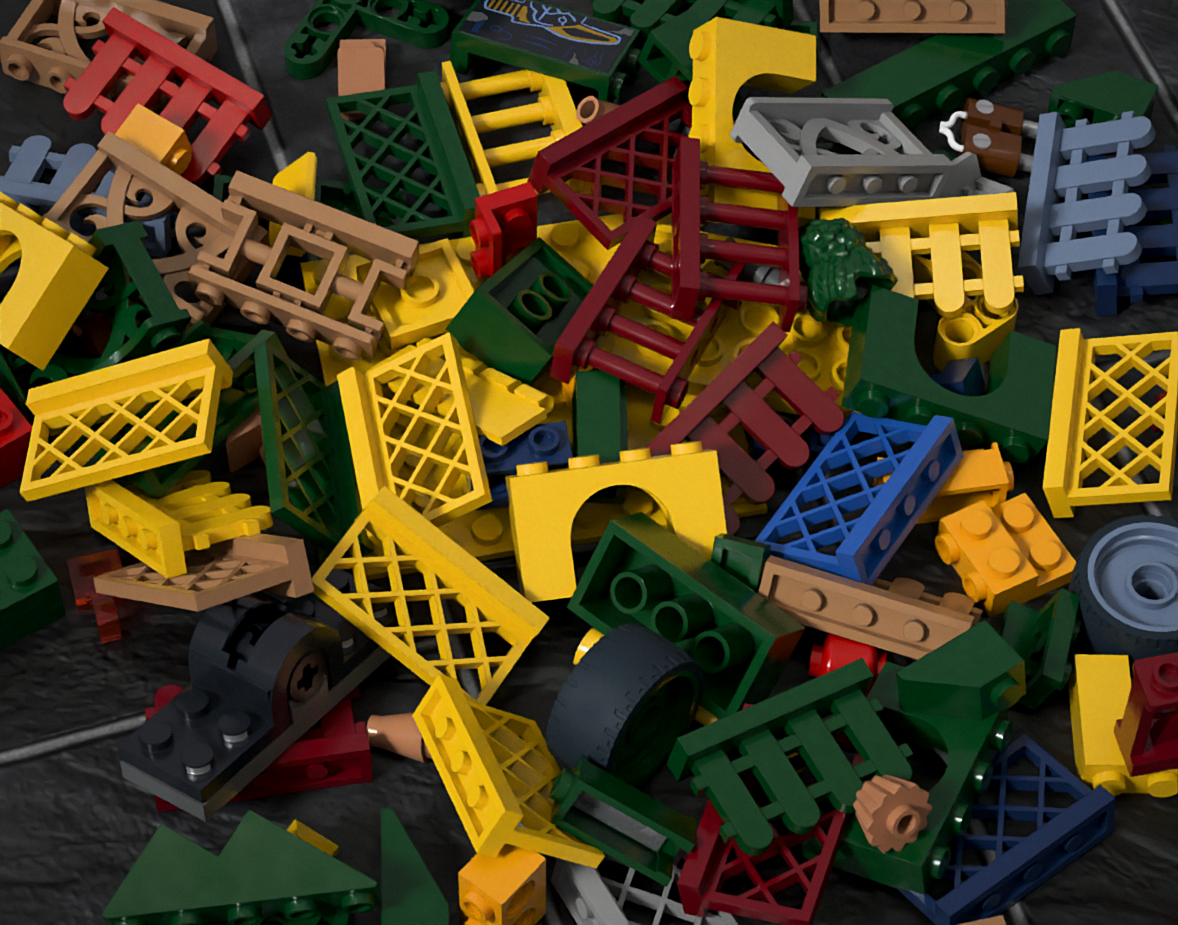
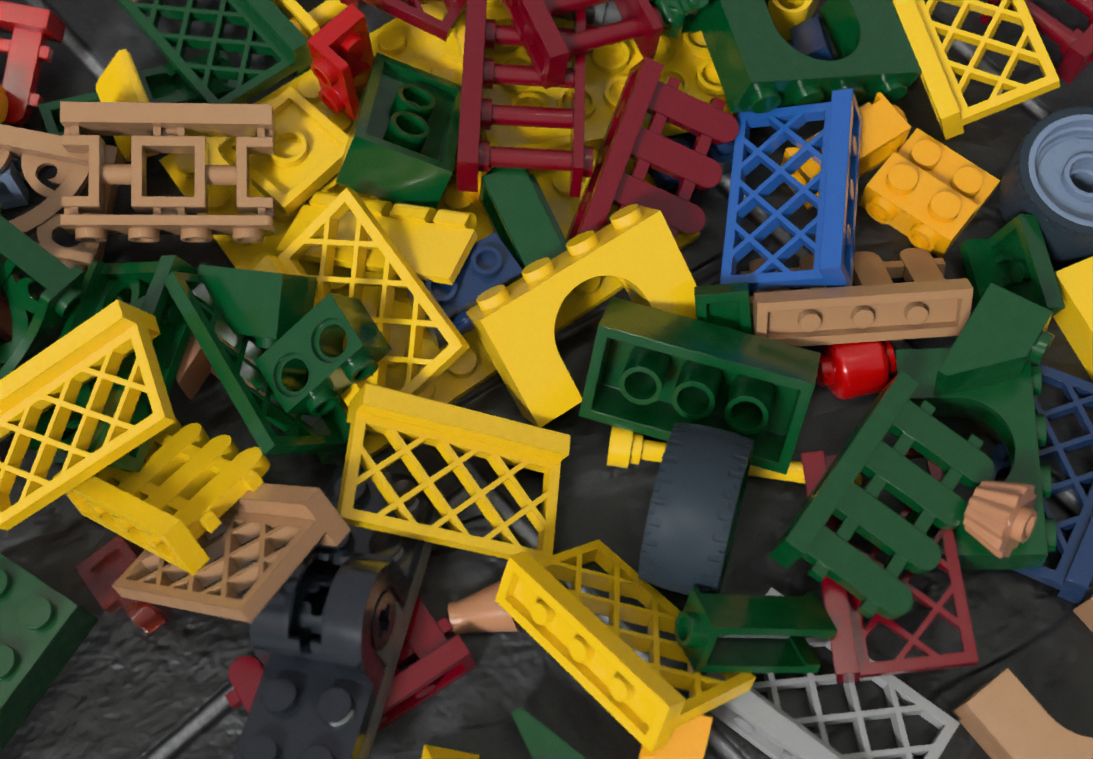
camera: 20 degrees left, 15 degrees up
none -> dark green slope [198,264,317,349]
none -> dark green brick [254,293,392,417]

